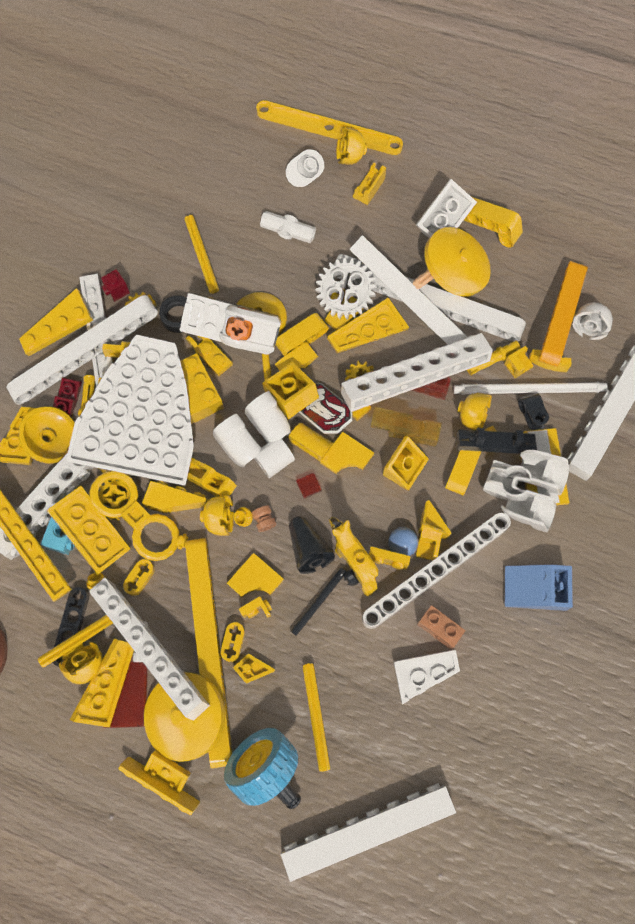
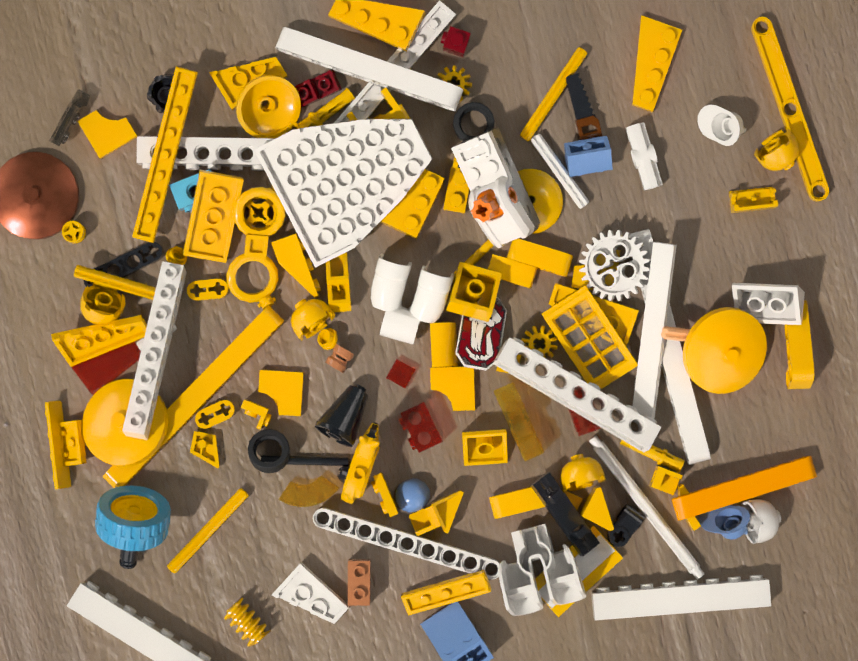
camera: 50 degrees right, 15 degrees up
none -> yellow wheel [62,221,86,244]
none -> yellow piece [224,597,271,647]
none -> black tyre [248,429,291,473]
none -> clear yellow tile [278,475,339,507]
none -> clear red brick [398,402,443,453]
none -> yellow tile [401,570,491,616]
none -> white axle [531,134,589,209]
none -> yellow piece [541,285,638,390]
none -> medium blue brick [564,136,613,177]
none -> black piece [566,73,602,140]
none -> yellow slope [579,486,614,531]
none -> yellow wing [632,15,682,112]
none -> medium blue piece [699,505,750,540]

